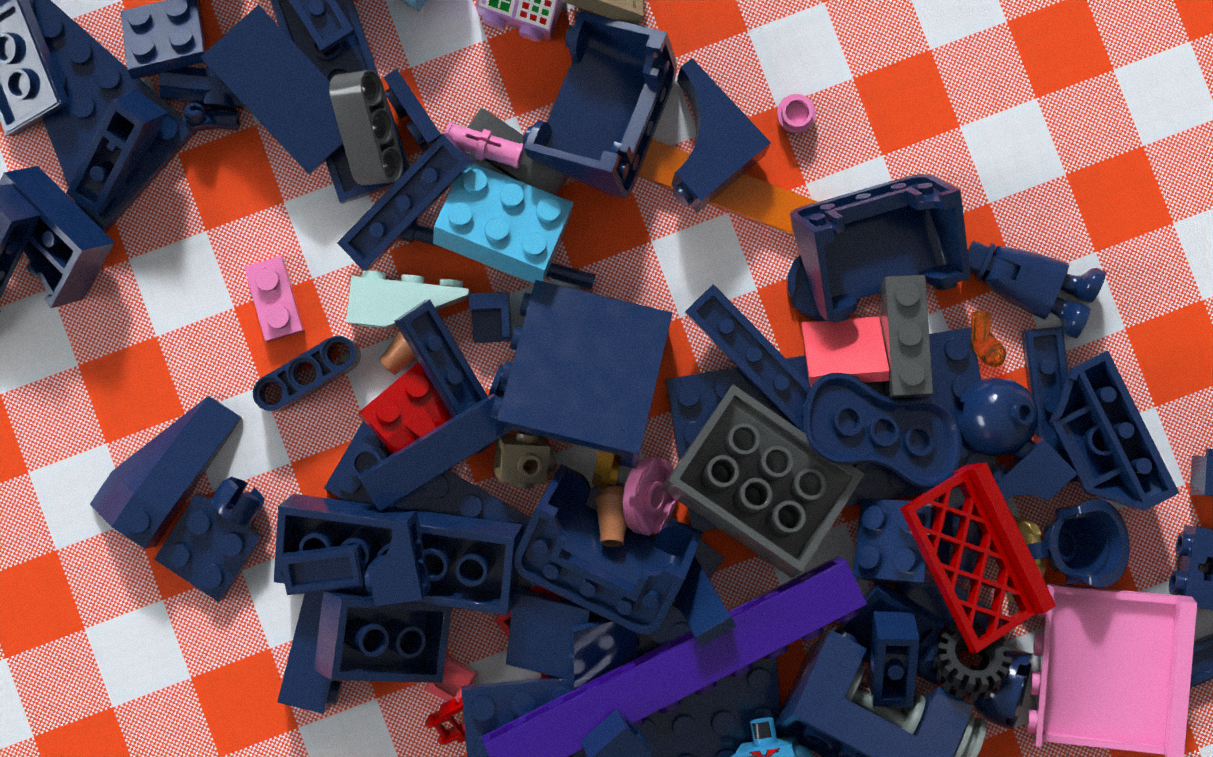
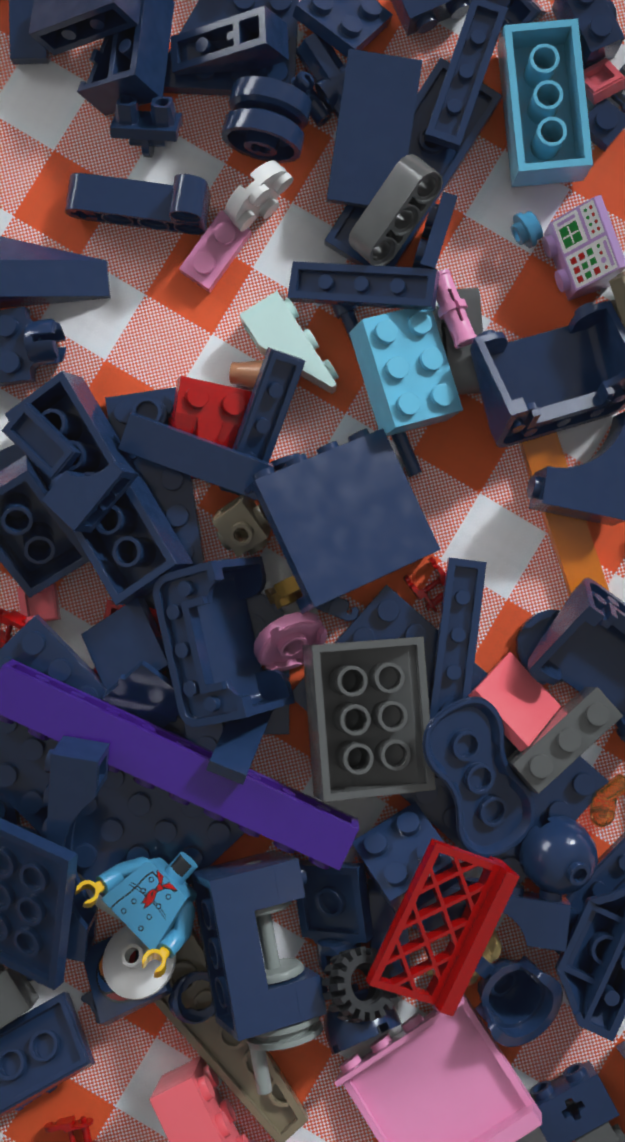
camera: 55 degrees right, 0 degrees up
dark blue beam [252,336,361,412] -> none
dark blue panel [469,292,512,343] -> none
nougat cone [595,486,627,547] -> none
dark blue brick [868,611,920,707] -> none
none -> dark blue beam [65,173,211,235]
none -> dark blue hips [110,94,183,158]
none -> dark blue wheel [221,76,311,163]
none -> white plate [225,160,293,232]
none -> dark blue piece [316,597,359,621]
none -> red piece [403,557,446,613]
none -> dark azure plate [510,211,543,248]

